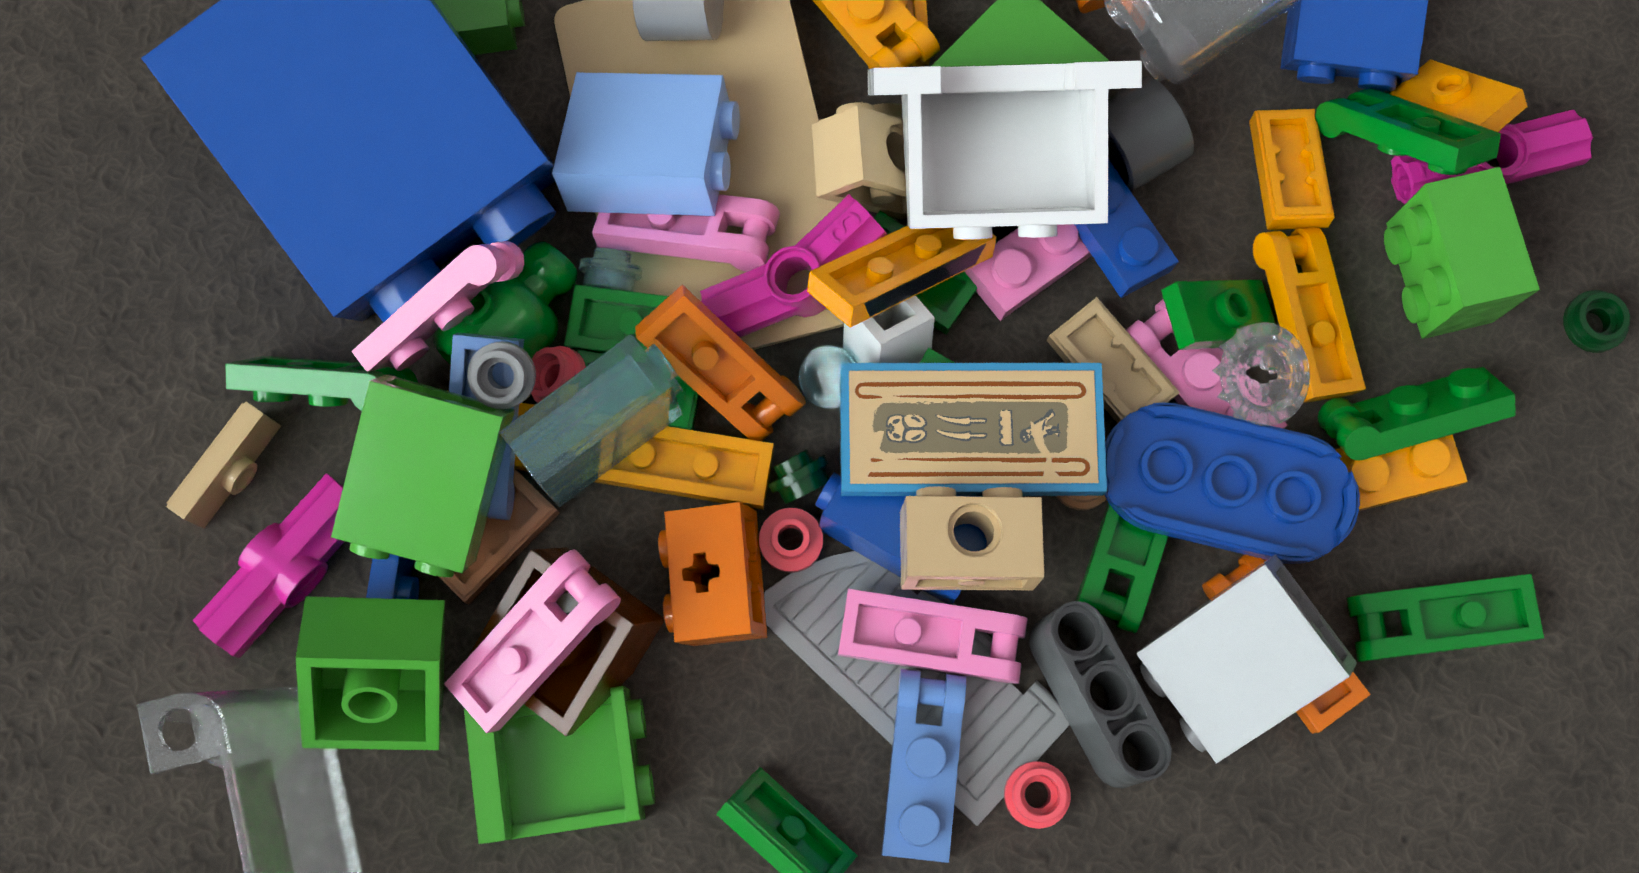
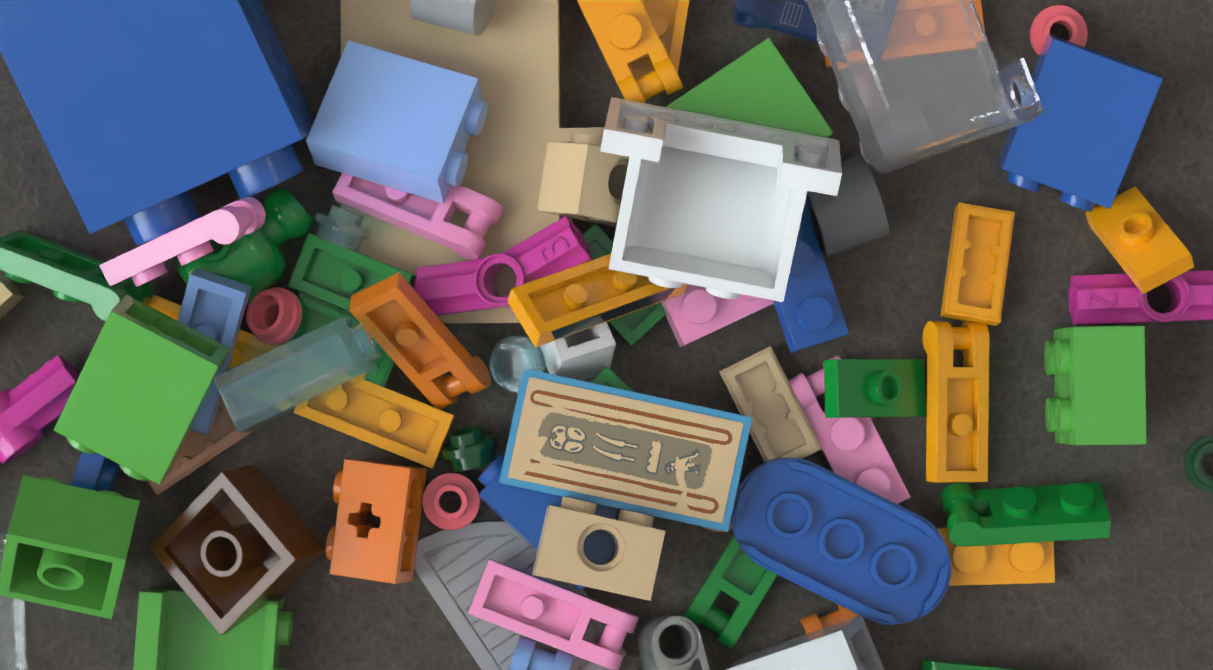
camera: 10 degrees right, 10 degrees up
bright pink plate [444,549,621,733] -> none
light grey plate [467,341,536,409] -> none
clear gear [1212,322,1310,426] -> none
green plate [1315,88,1501,175] -> none

